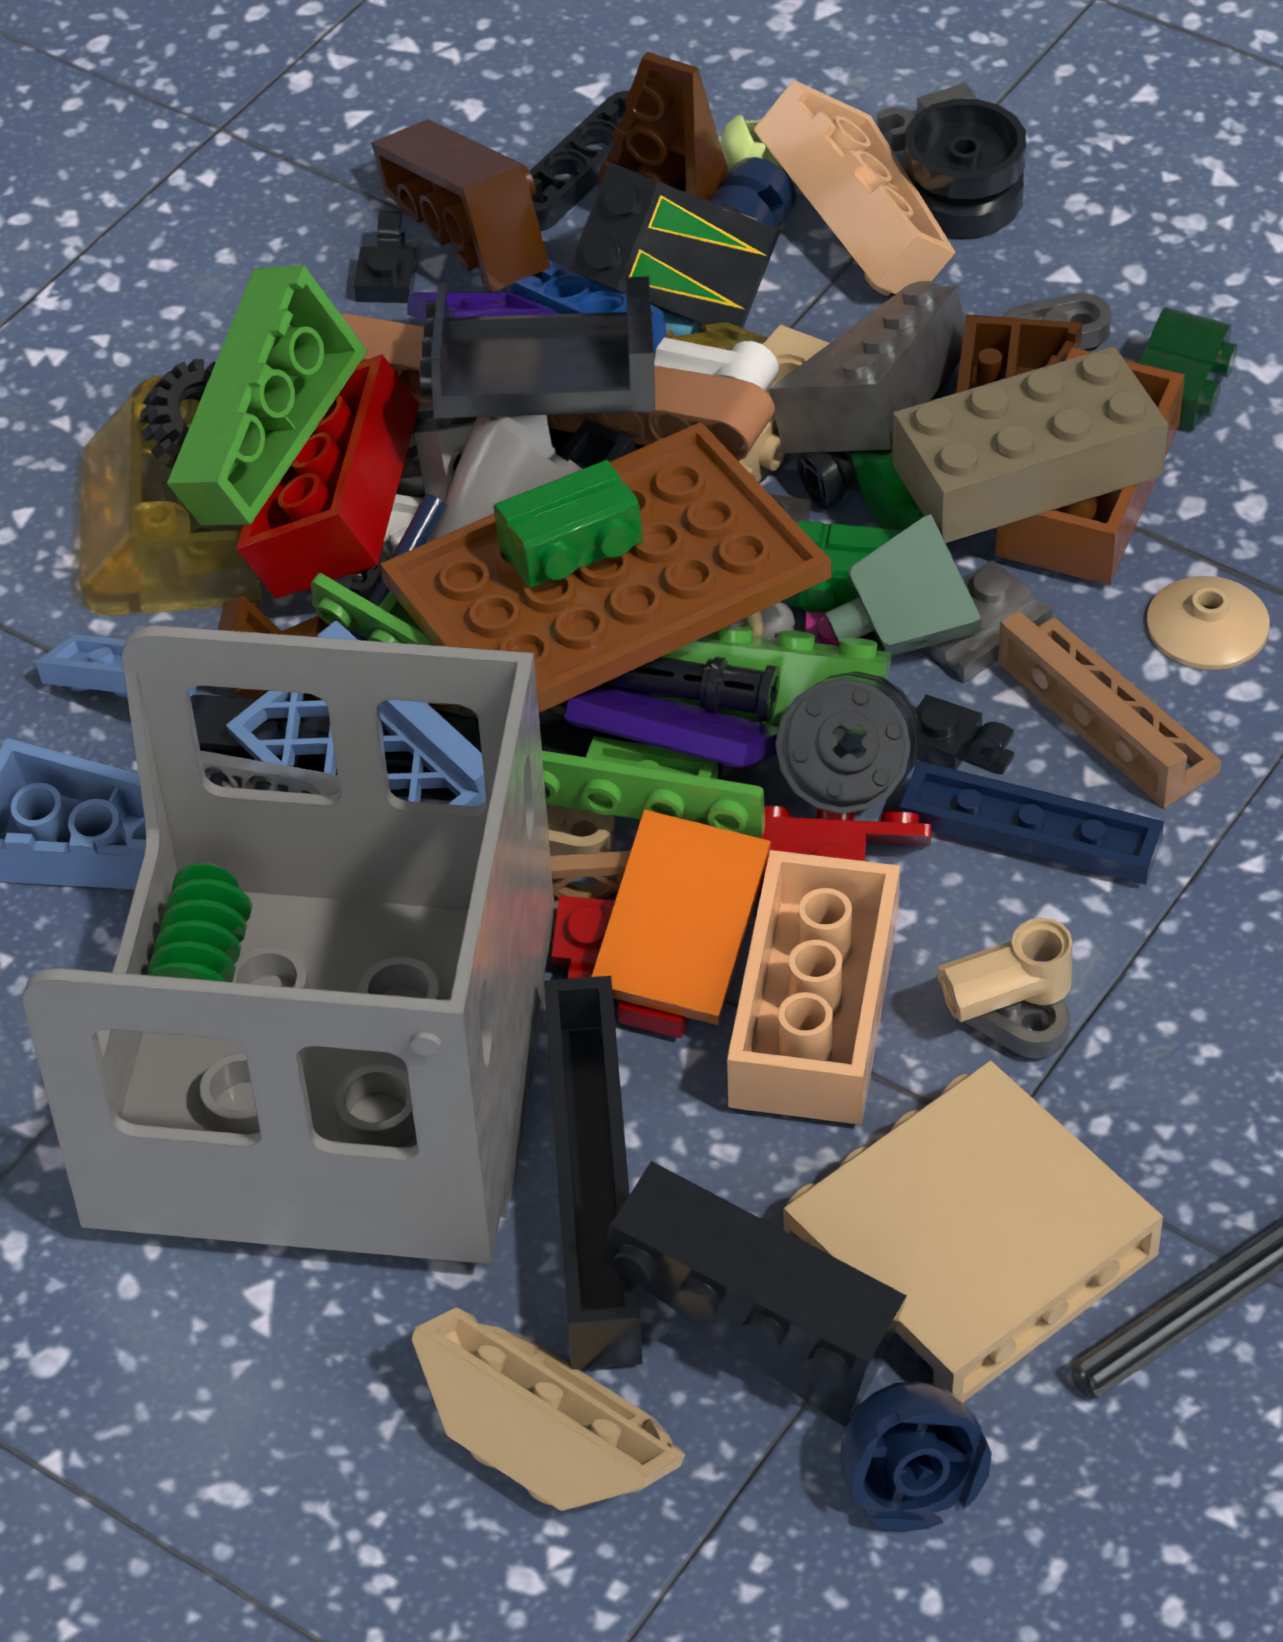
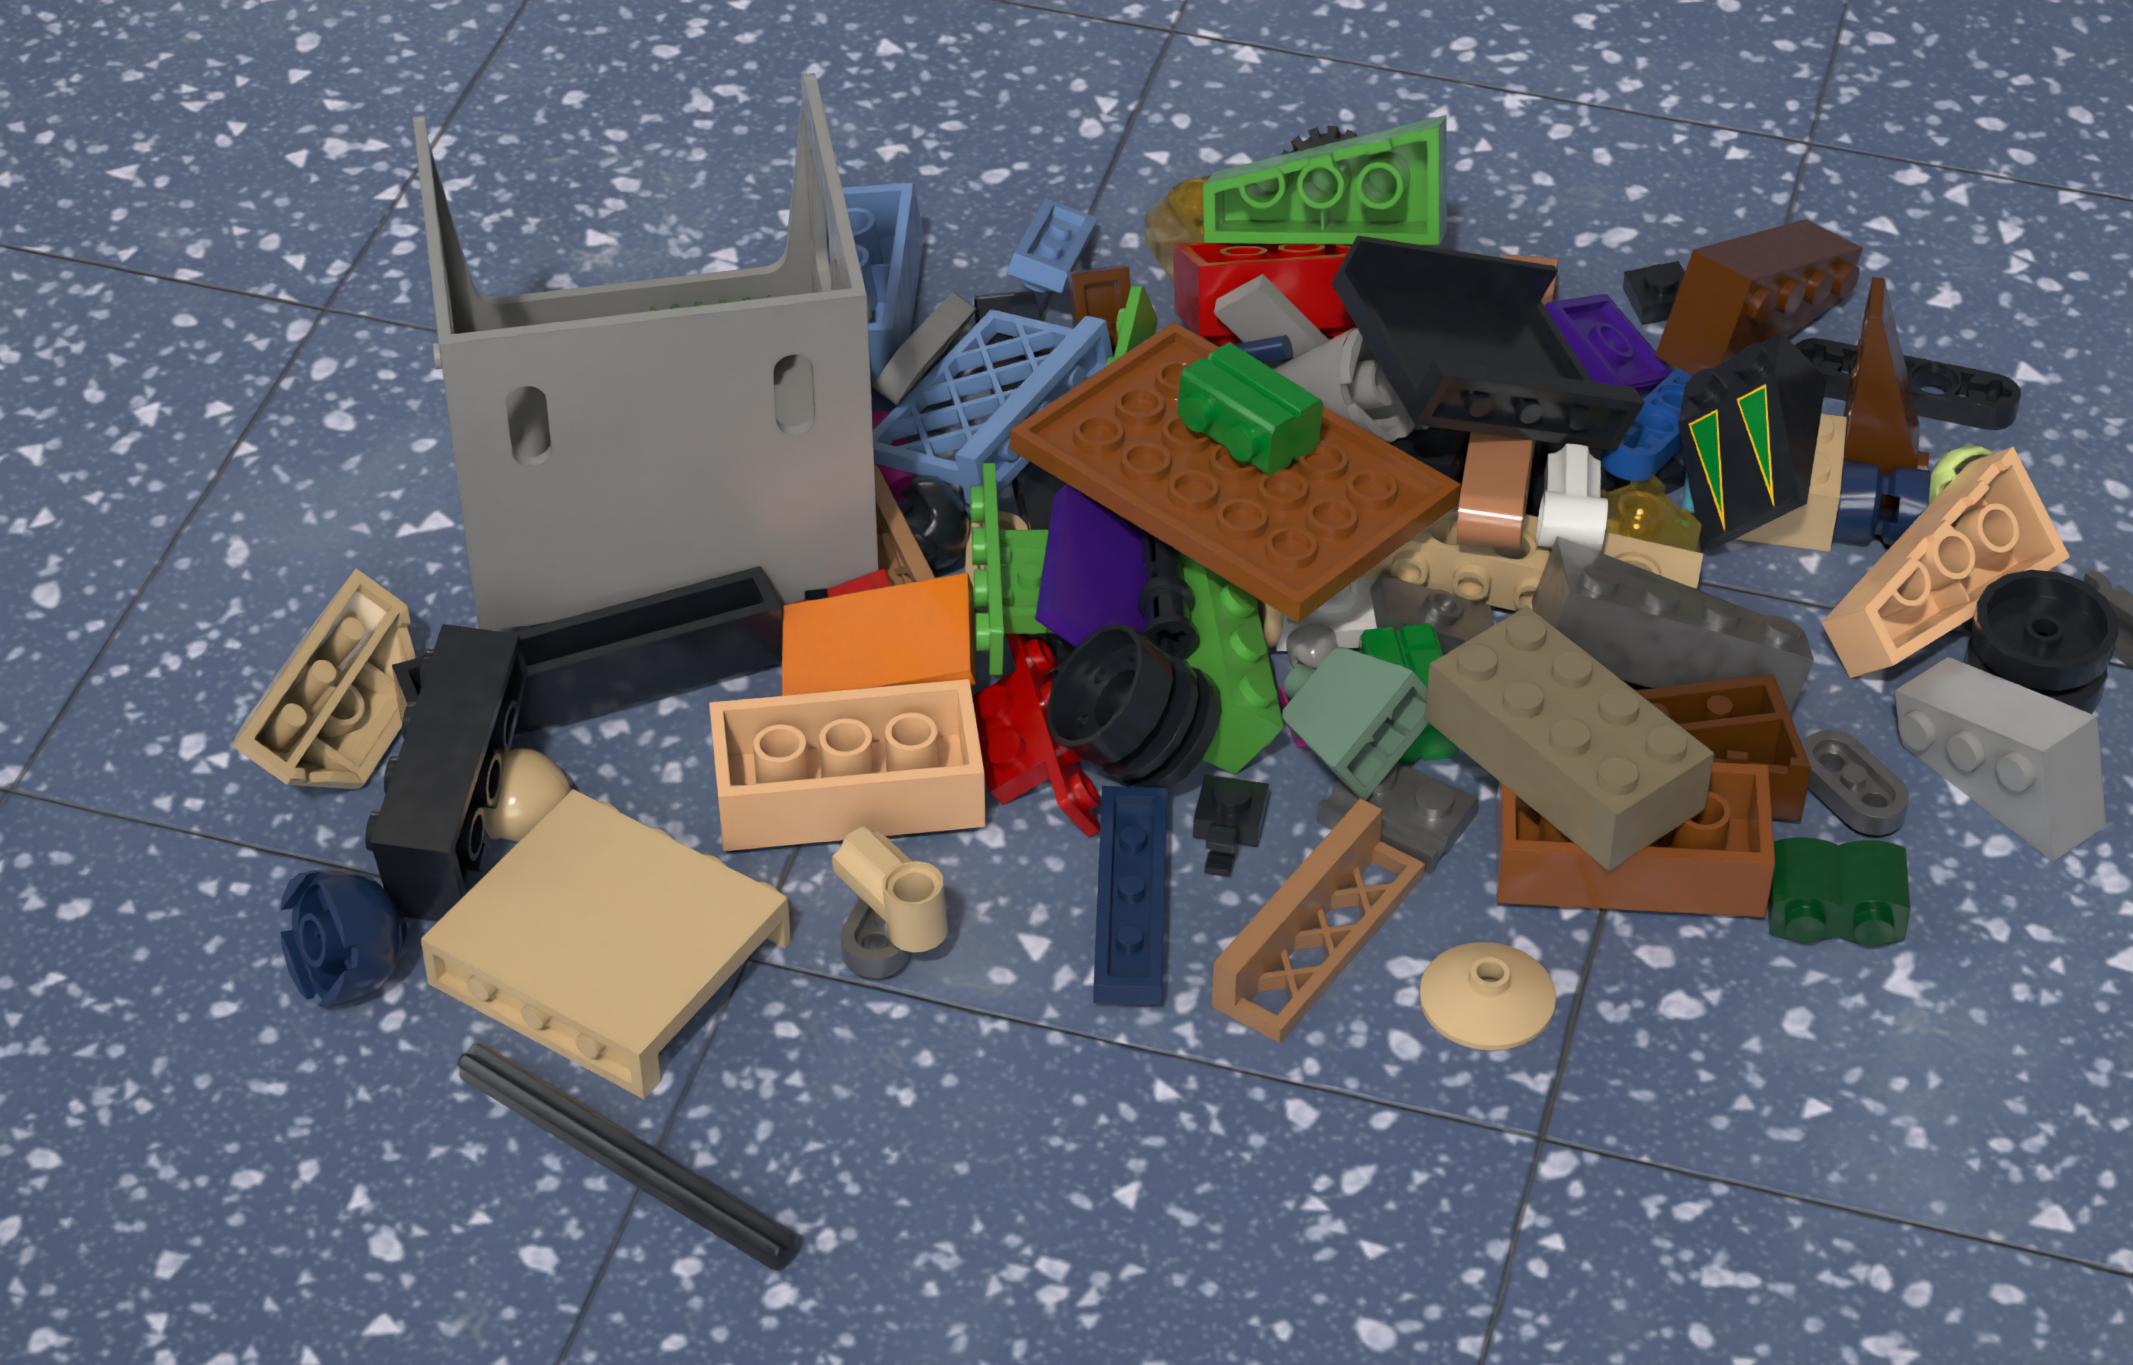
camera: 70 degrees right, 5 degrees down
none -> light grey tile [1214,274,1328,369]
none -> light grey wedge [1895,657,2106,862]

